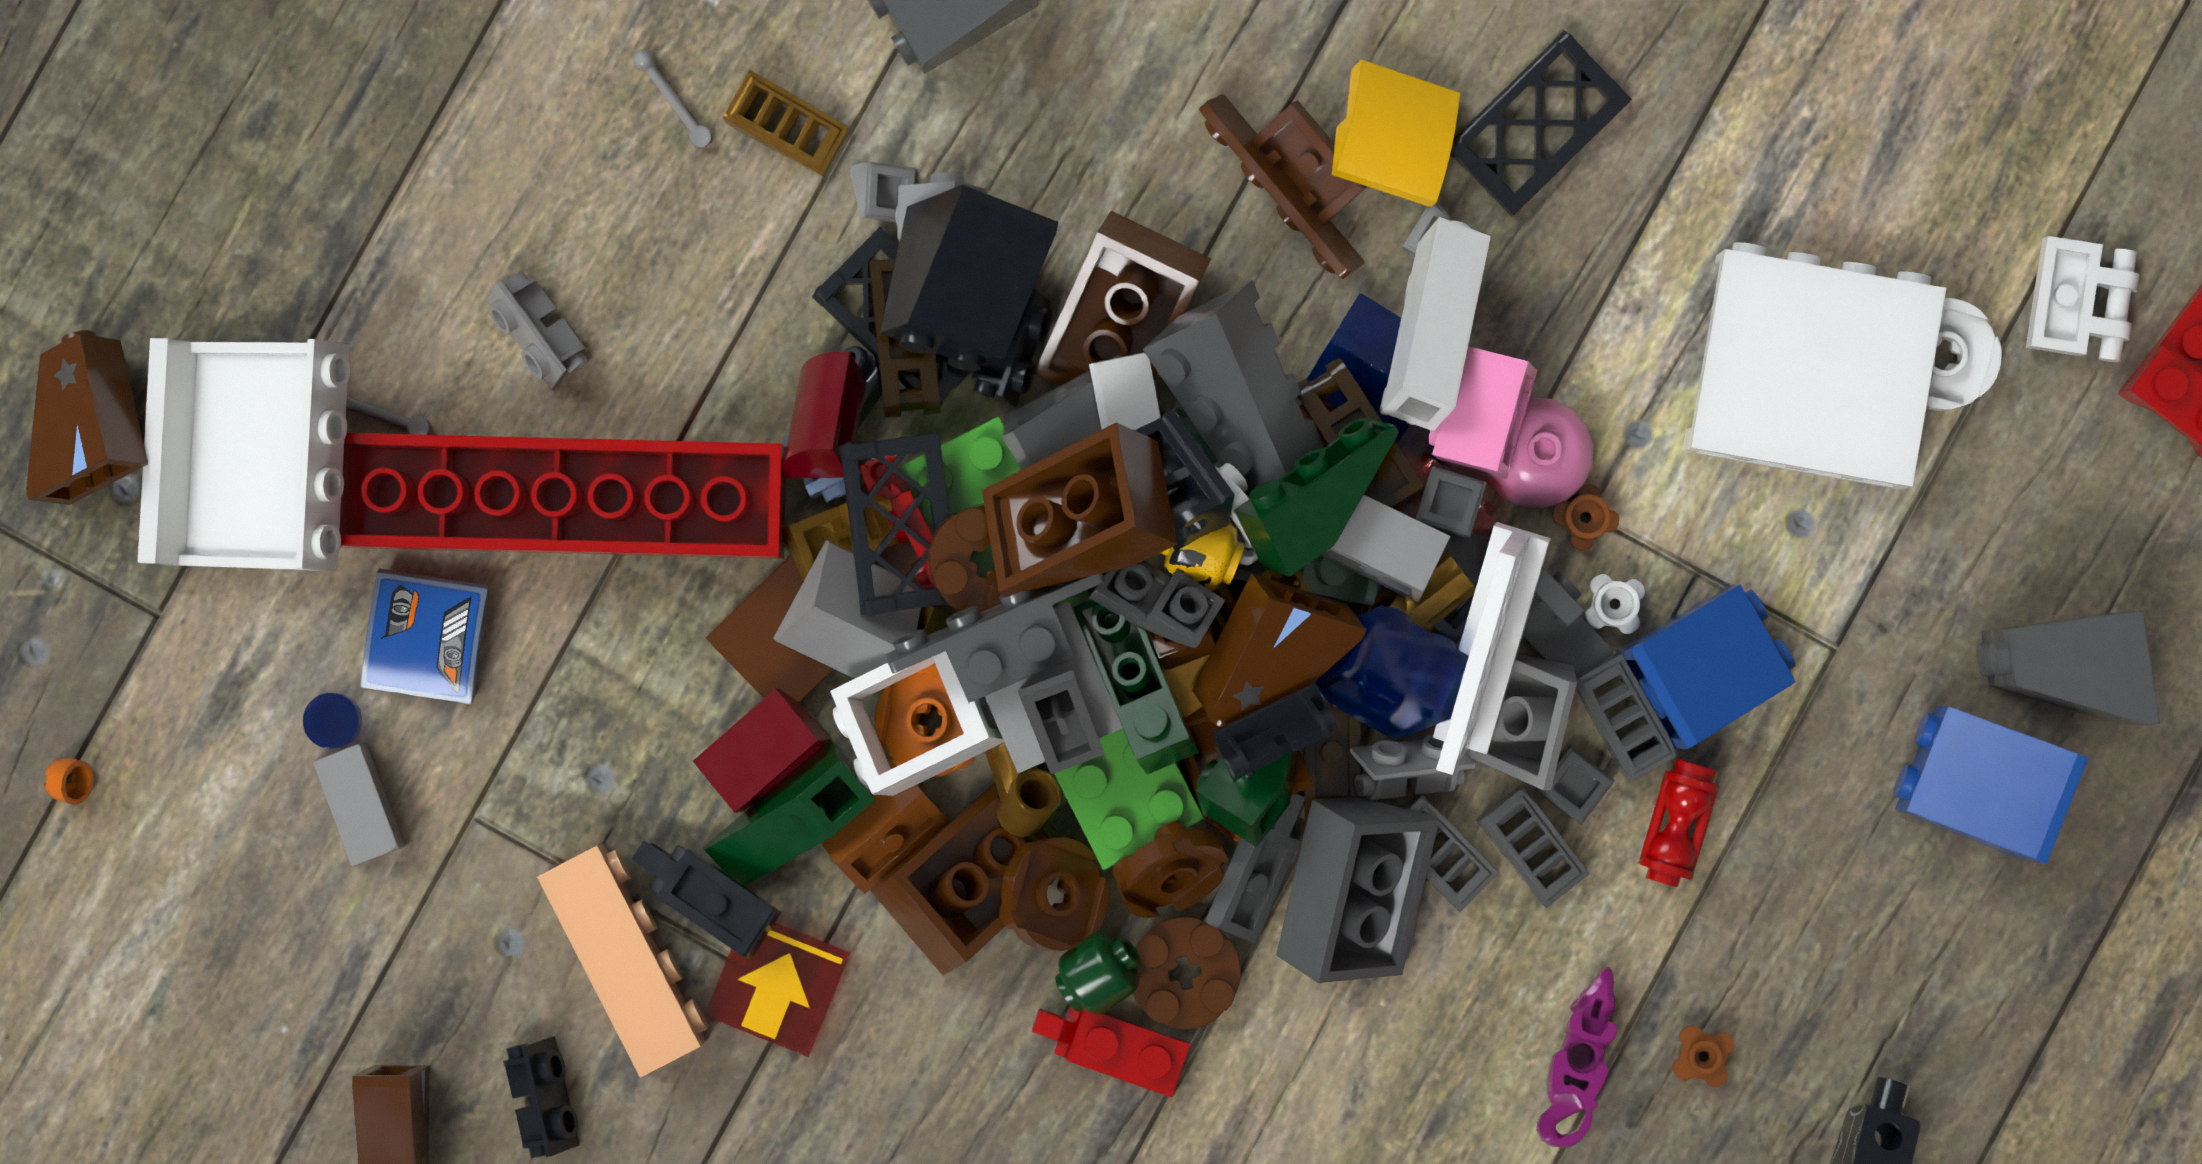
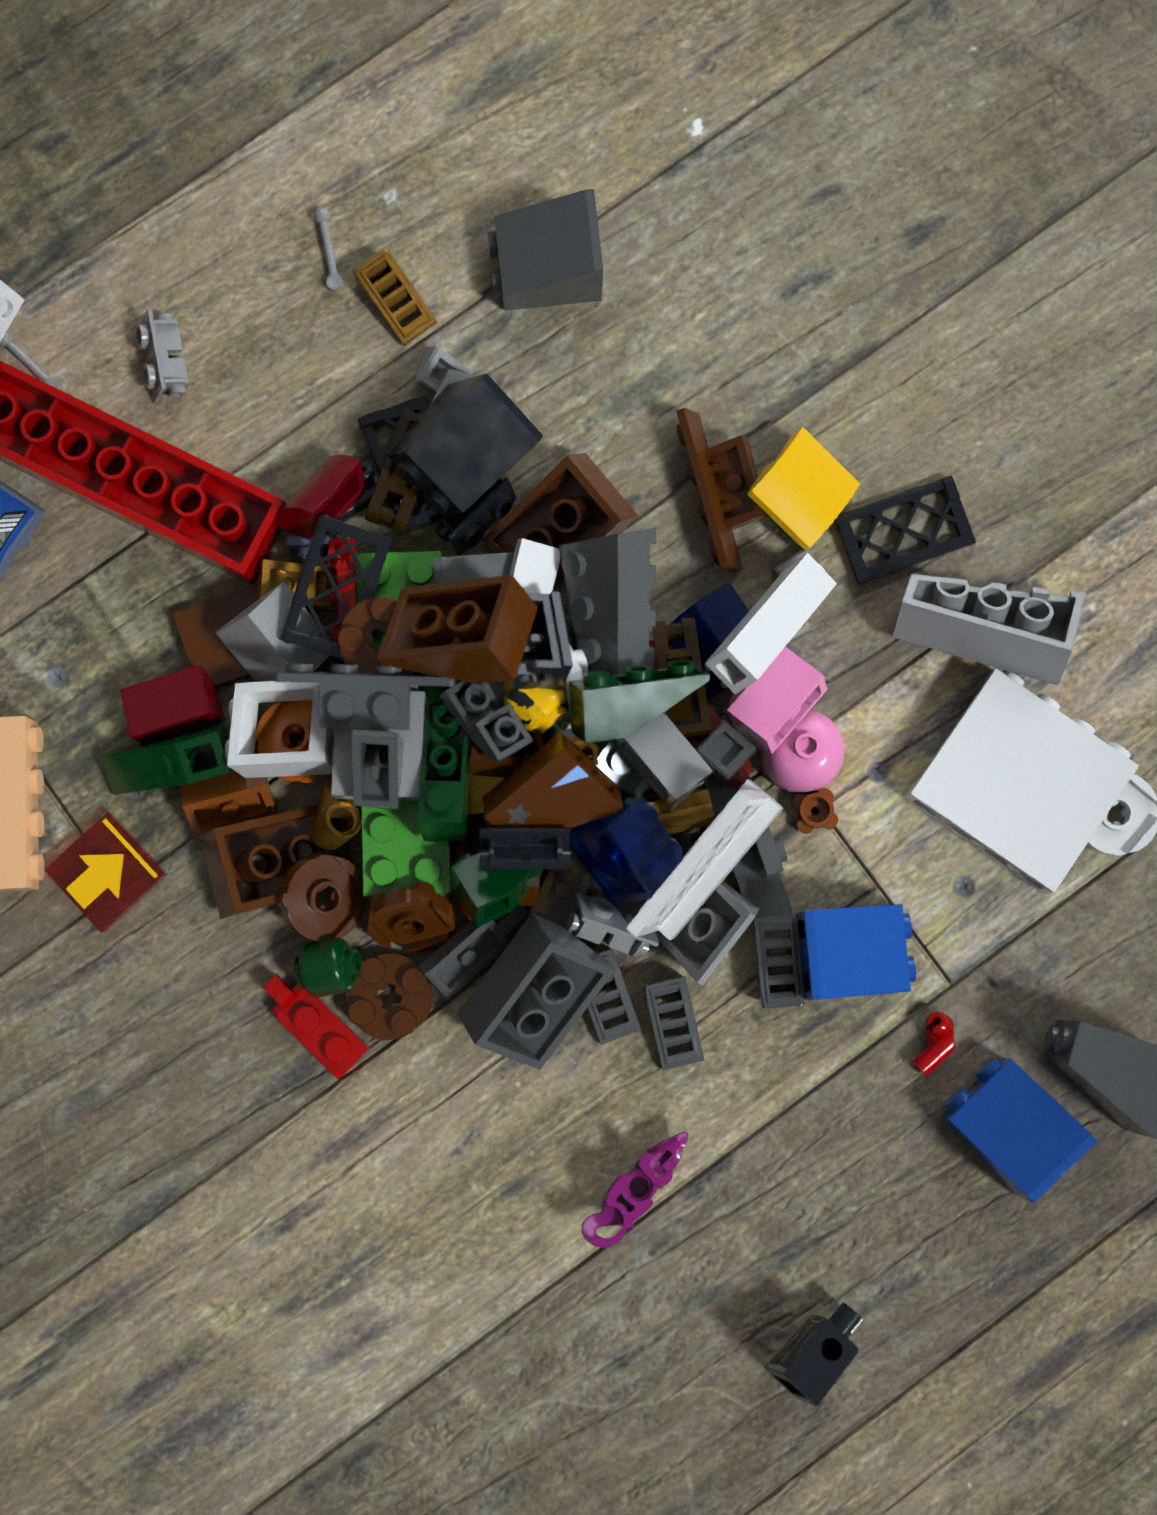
camera: 30 degrees right, 5 degrees down
black hinge [632,840,782,959] -> none
dark grey tile [1536,746,1615,825] -> none
white plate [1585,574,1645,634] -> none
red piece [1638,758,1720,887] -> none
dark orange plate [1673,1025,1734,1087] -> none
none -> light grey wedge [892,574,1086,685]
none -> red arm [912,1011,955,1077]

